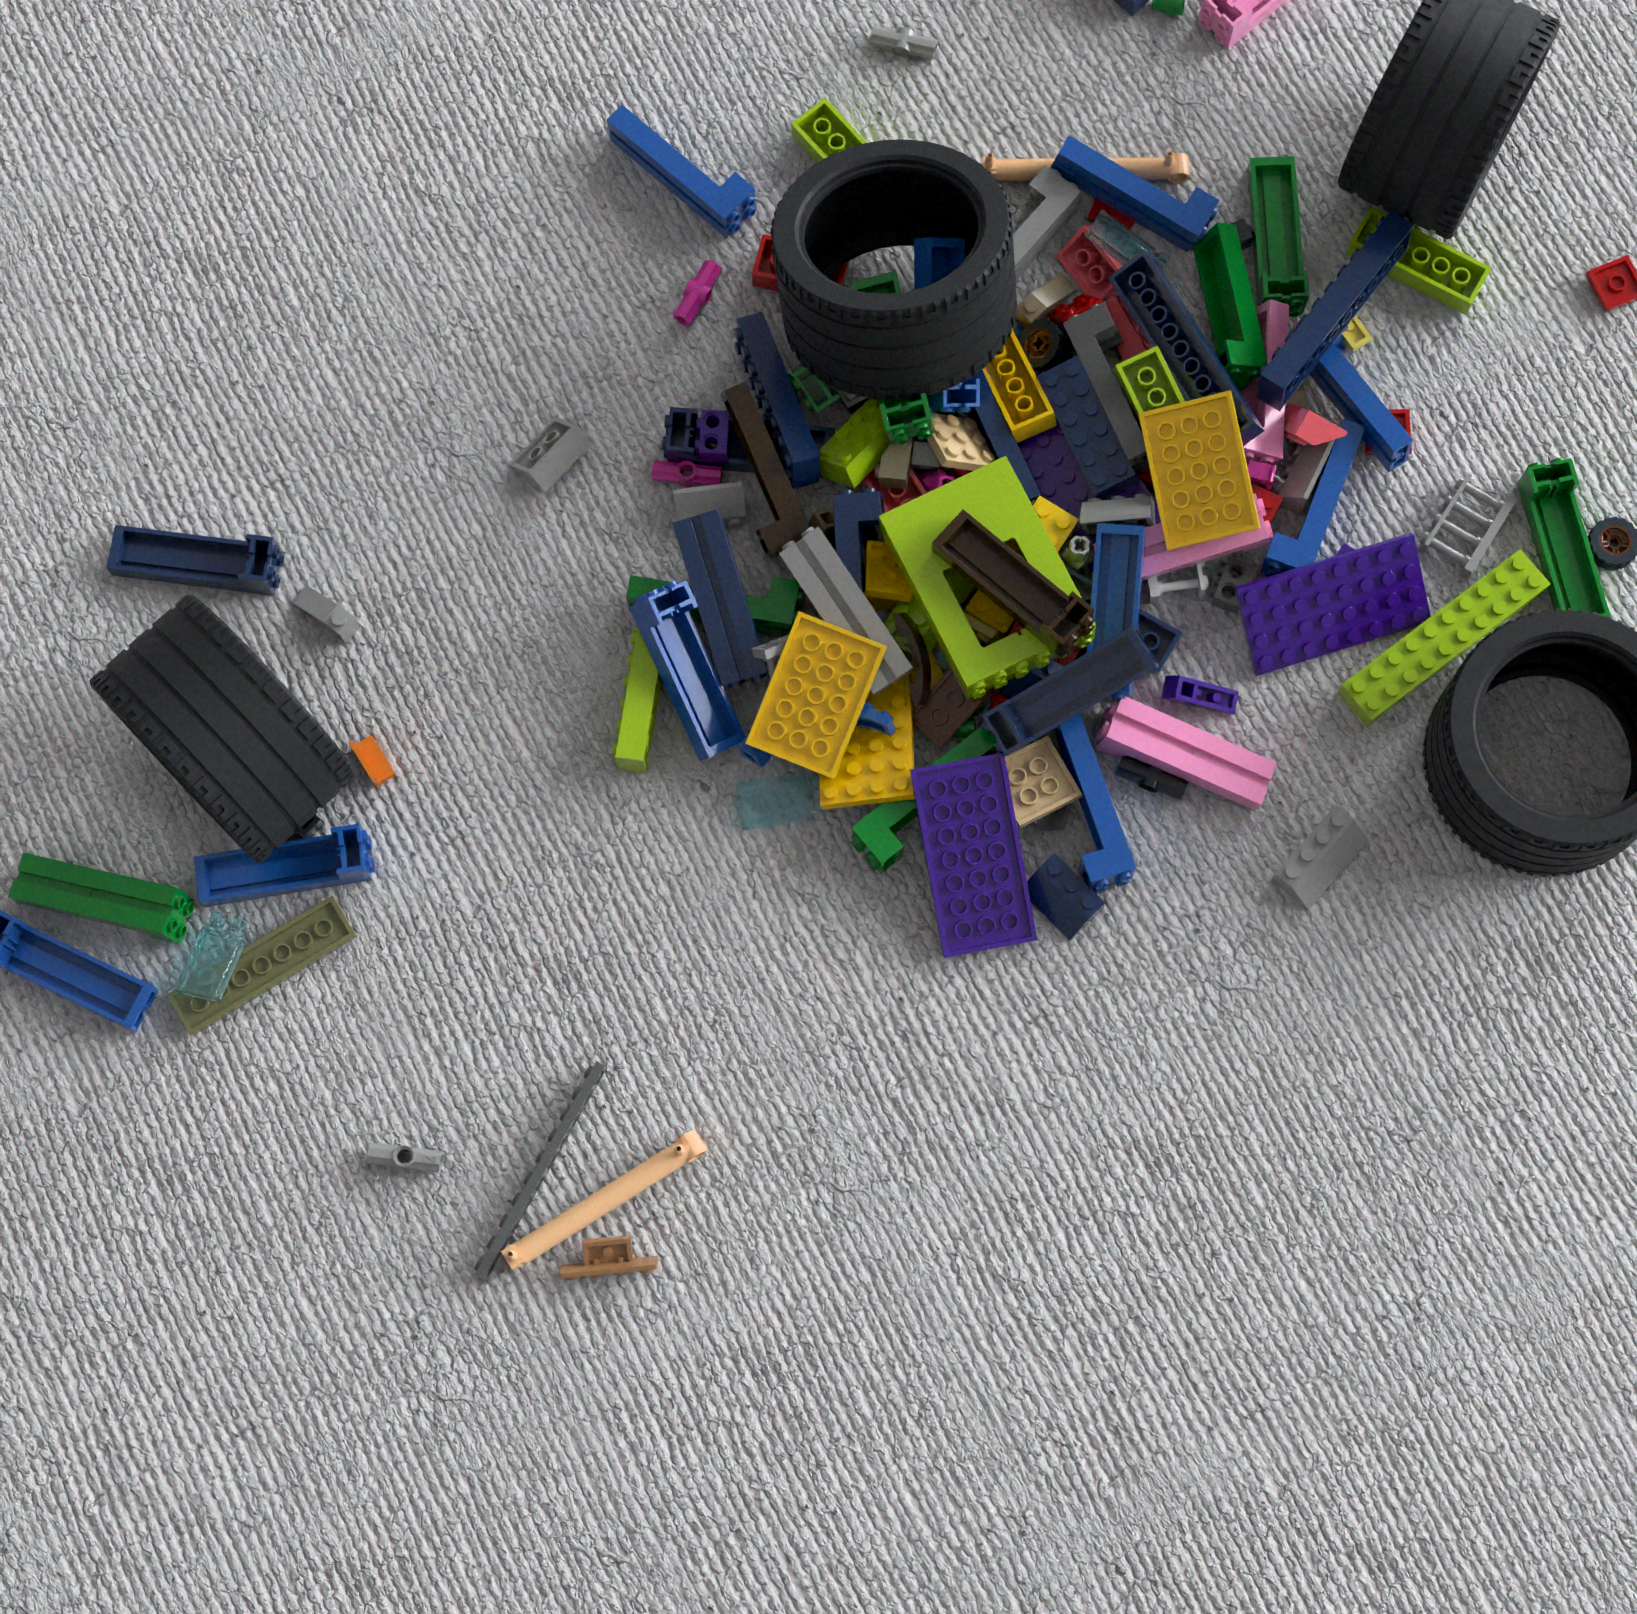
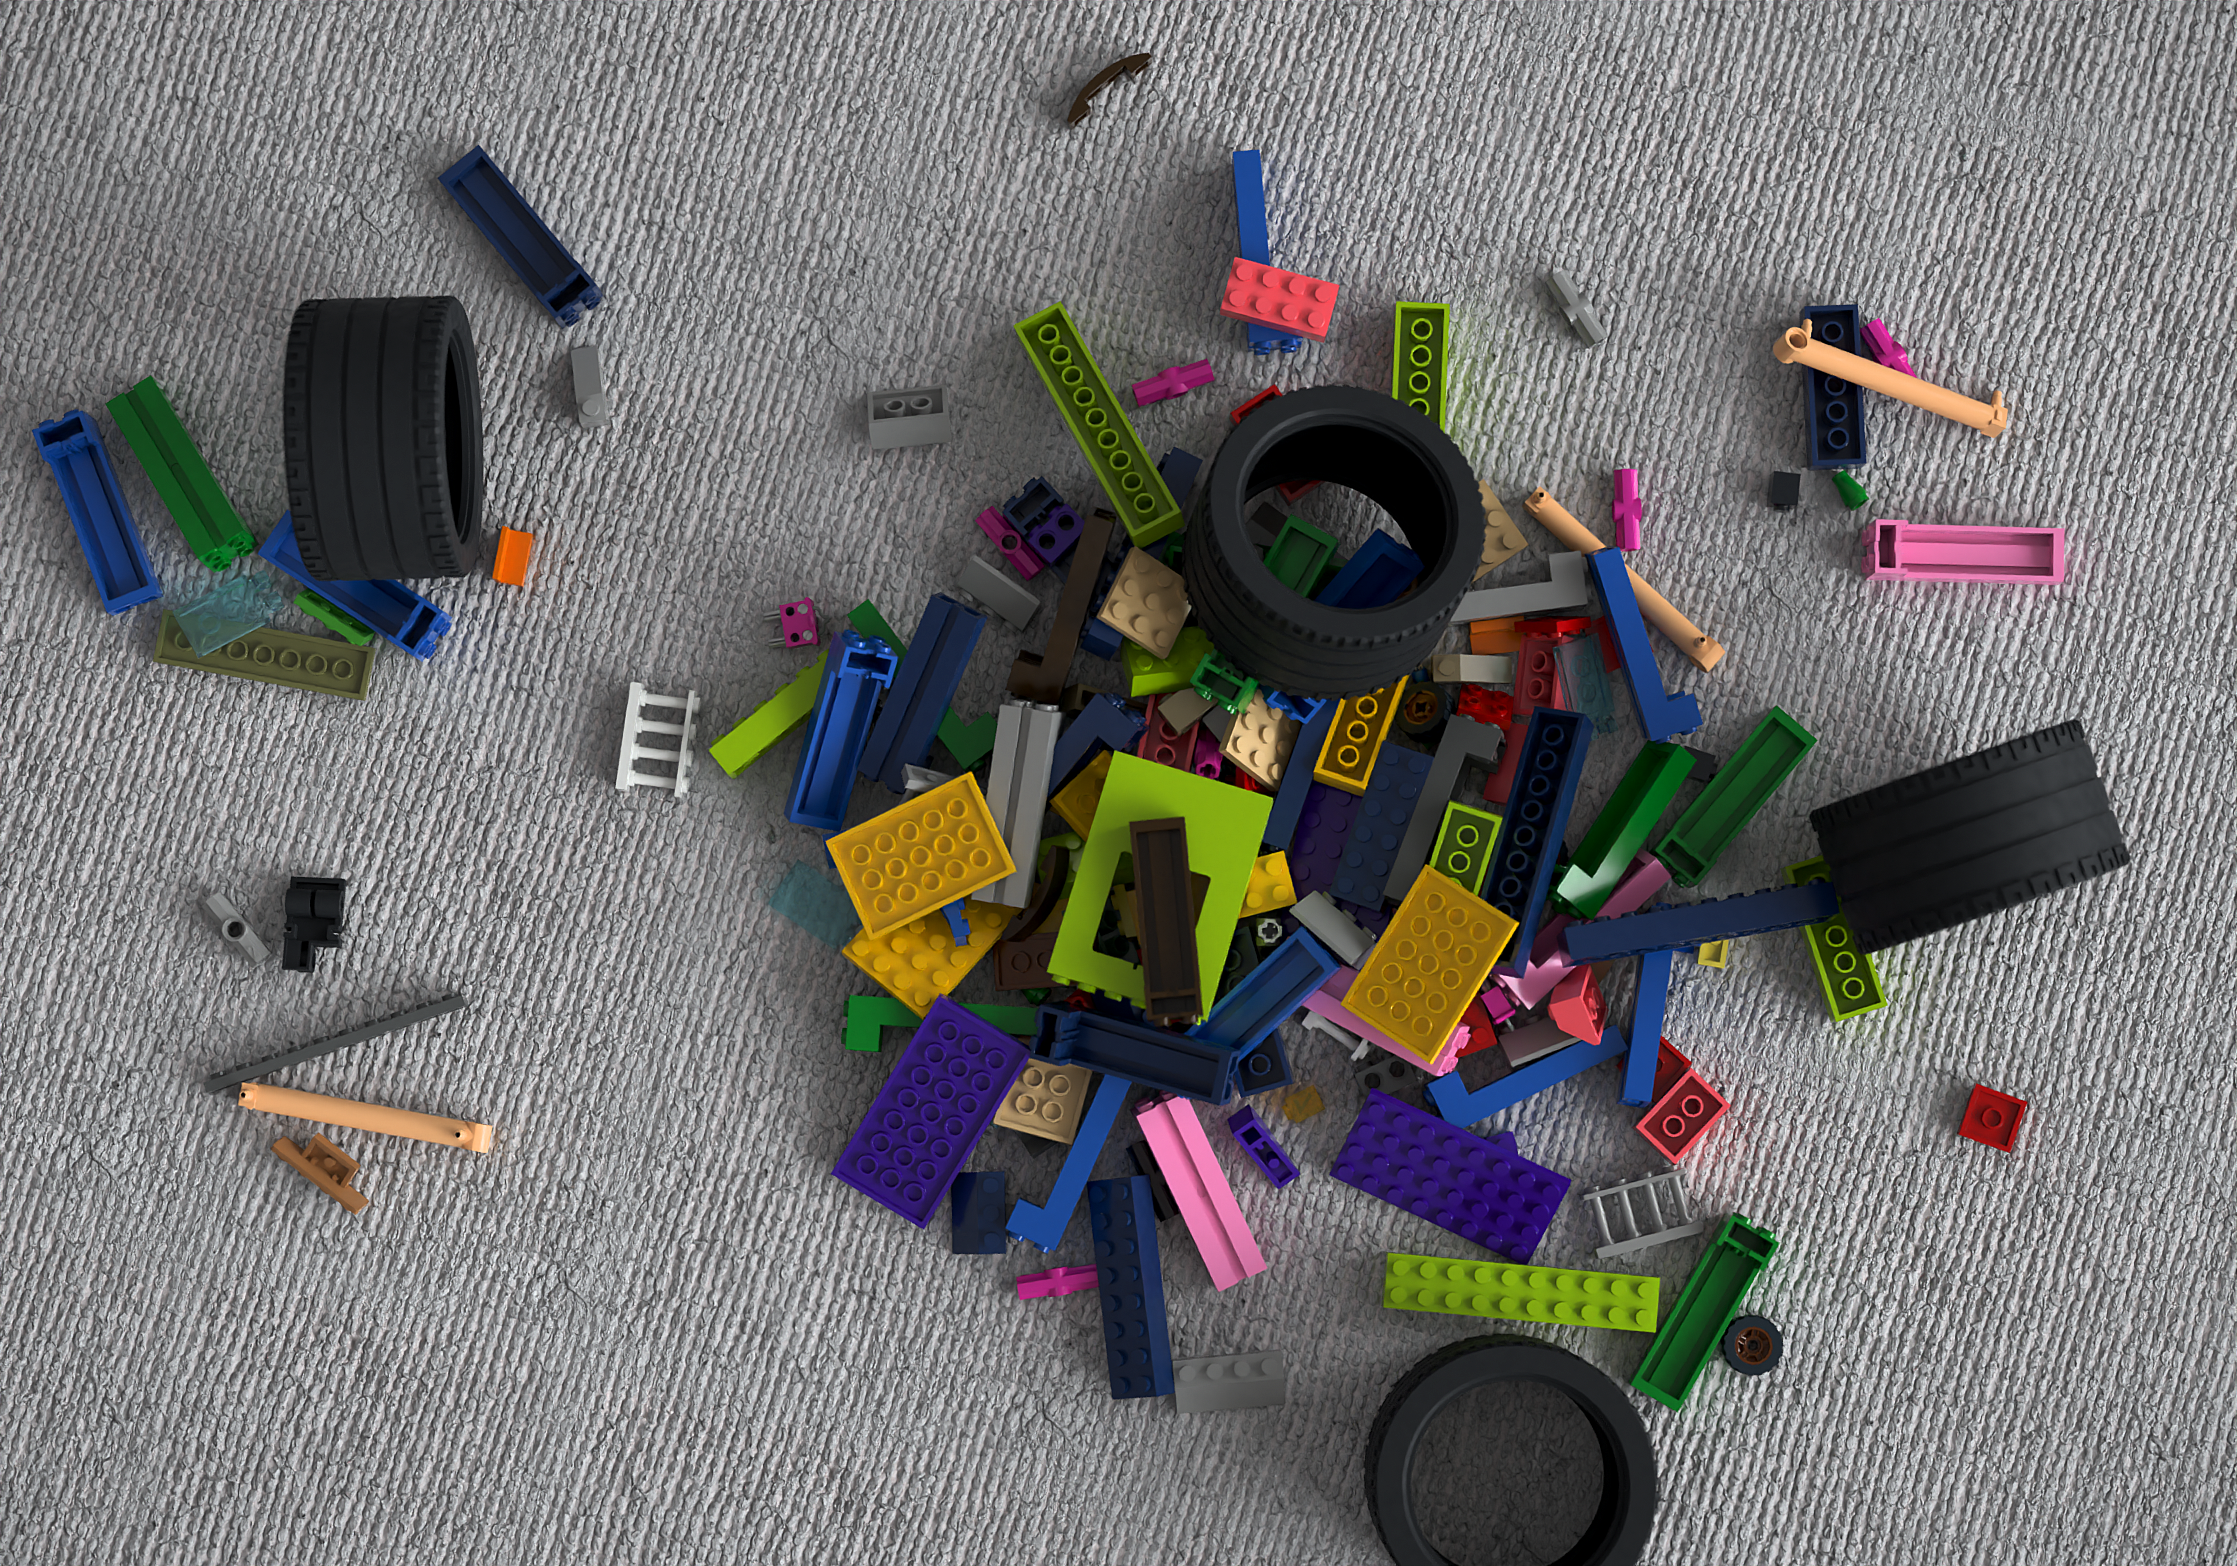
camera: 40 degrees right, 10 degrees up
none -> black plate [282,876,347,973]
none -> bright green plate [293,588,376,646]
none -> white fence [615,682,701,799]
none -> dark pink piece [763,597,830,649]
none -> lime brick [1013,301,1185,549]
none -> dark pink piece [1016,1263,1099,1300]
none -> dark brown slope [1067,52,1152,130]
none -> dark blue brick [1087,1174,1175,1400]
none -> tan plate [1097,546,1192,659]
none -> coral brick [1220,257,1340,343]
none -> clear yellow brick [1281,1085,1325,1124]
none -> orange panel [1468,616,1524,655]
none -> red plate [1514,616,1591,638]
none -> dark pink piece [1612,469,1642,552]
none -> coral brick [1631,1068,1731,1165]
none -> black brick [1767,471,1801,513]

